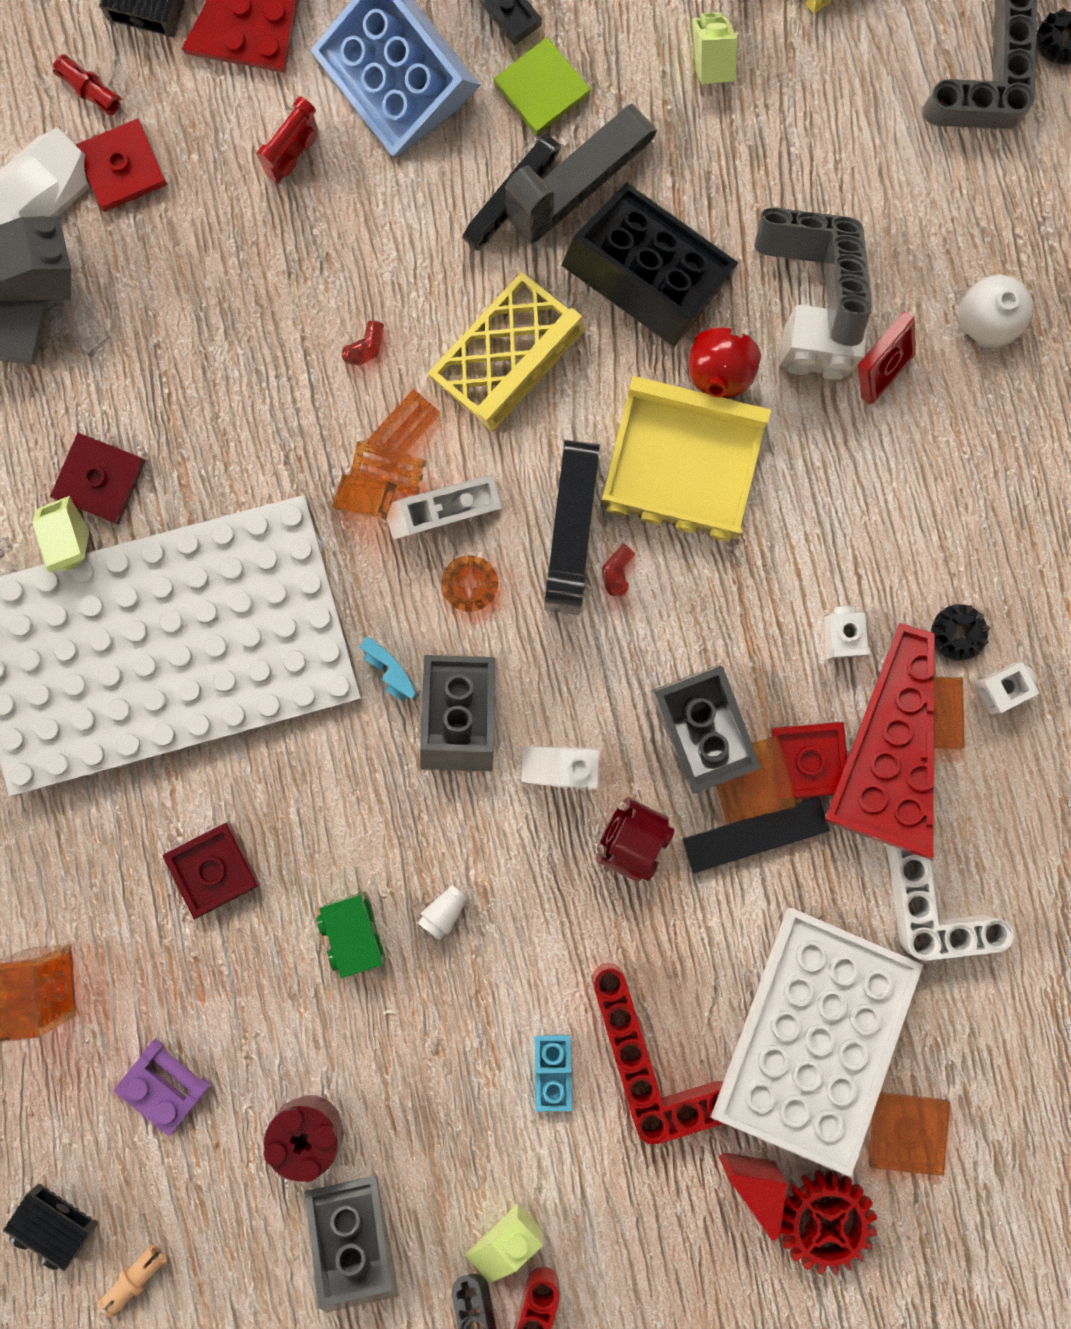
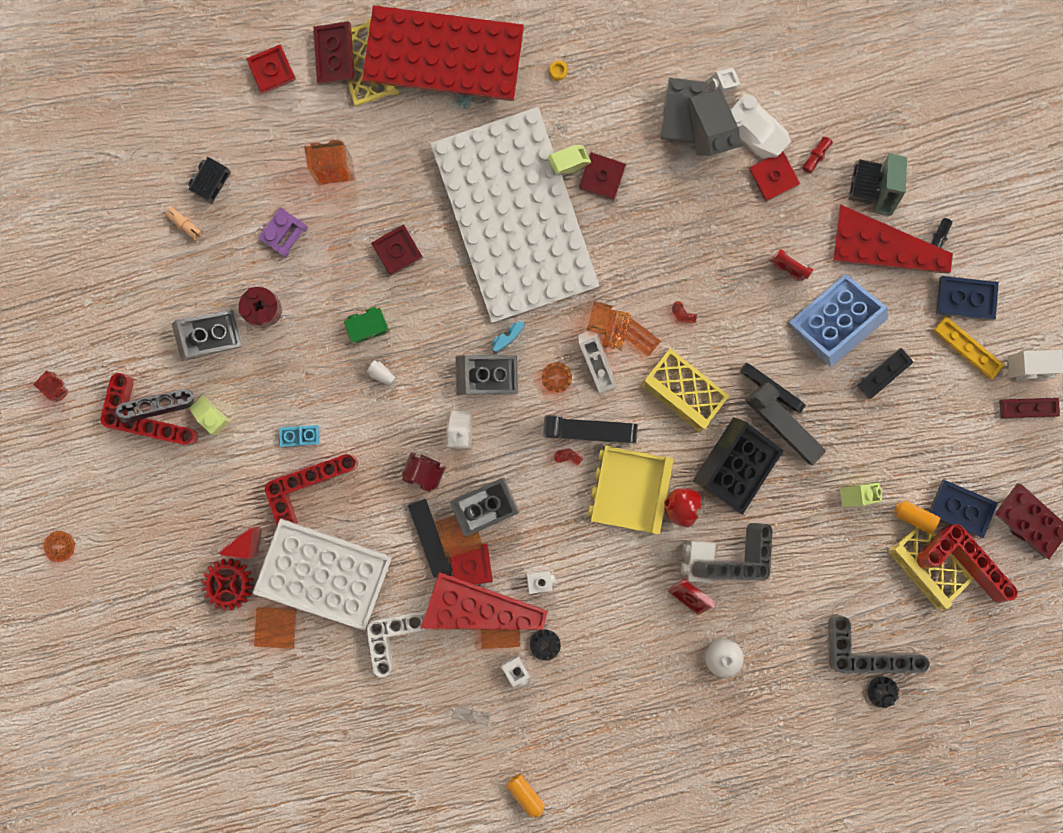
camera: 80 degrees right, 0 degrees up
lime tile [493,37,591,136] -> none

